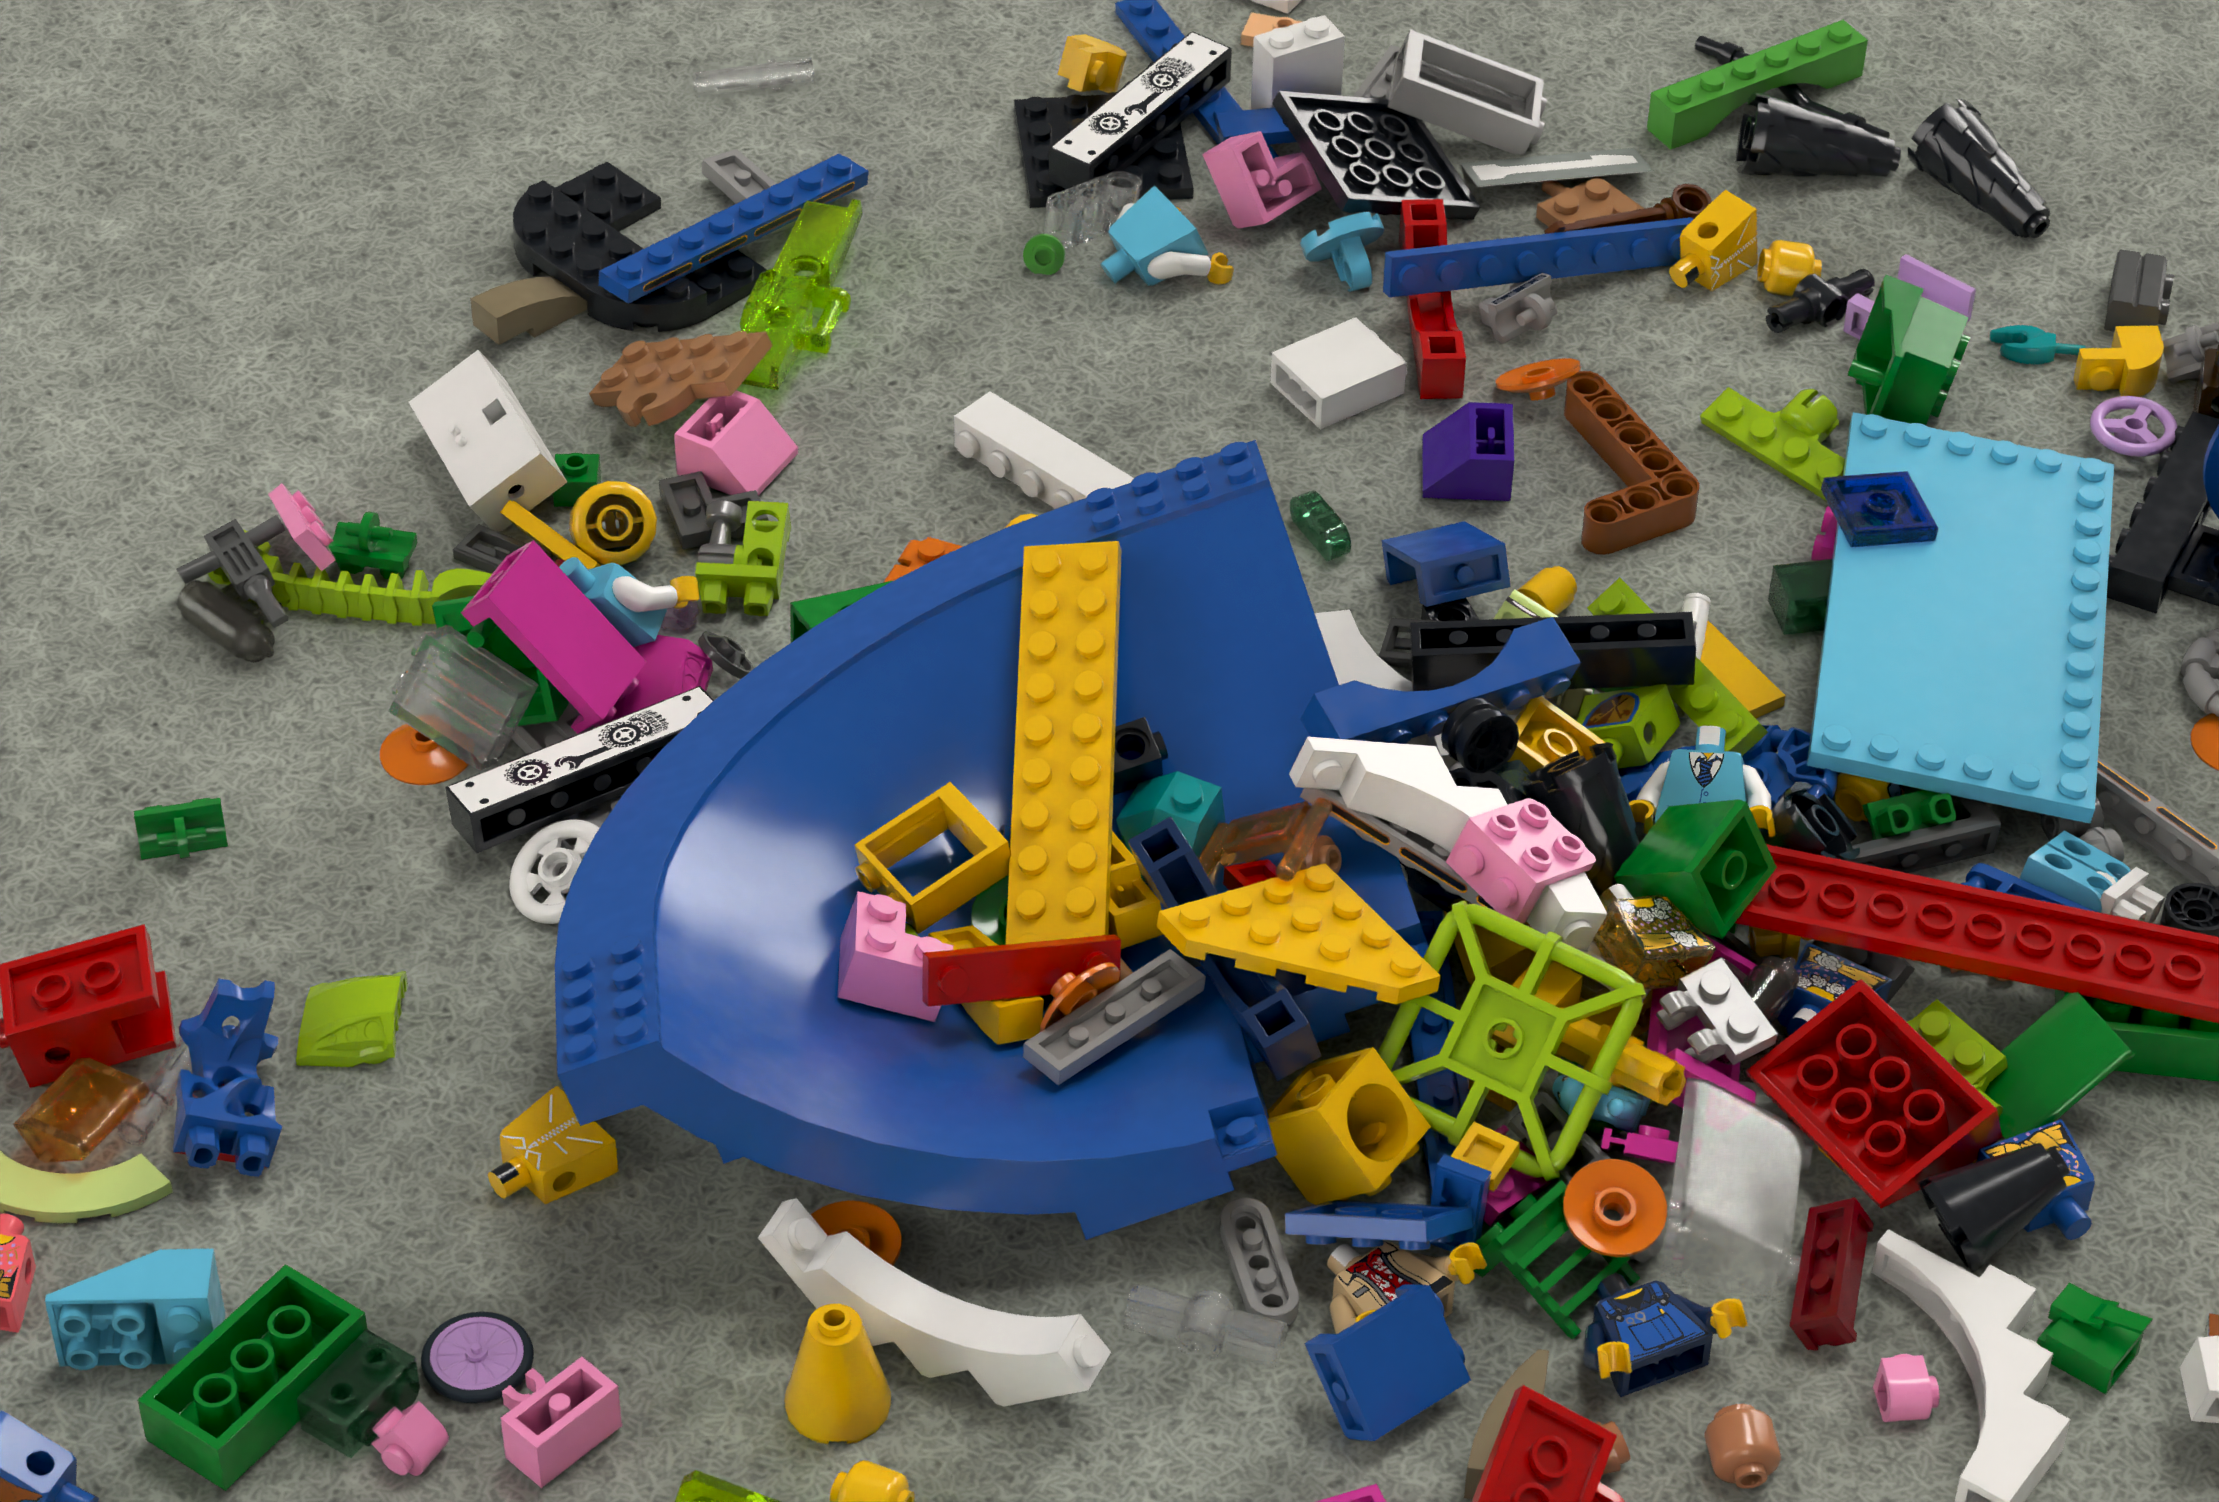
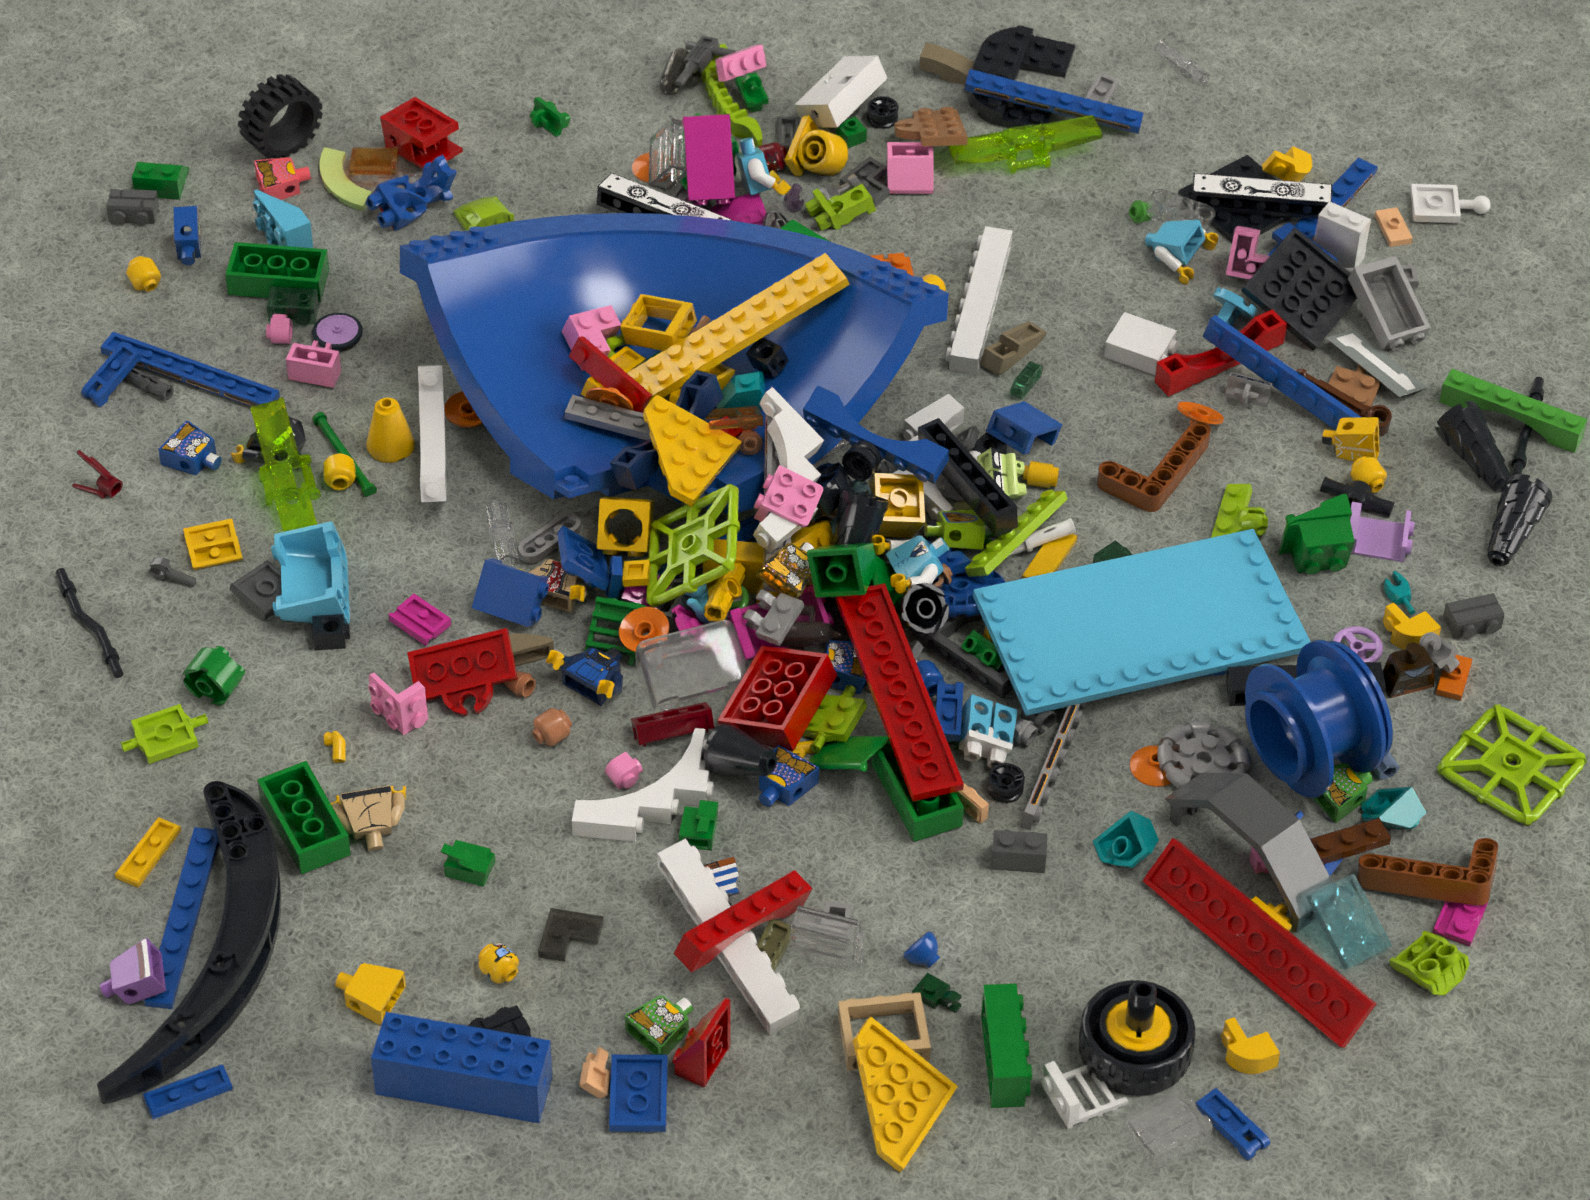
camera: 60 degrees right, 5 degrees up
dark purple slope [1422,402,1514,501] -> none
clear blue tile [1821,471,1939,547] -> none
none -> green bar [312,412,377,497]
none -> black wheel [867,96,899,129]

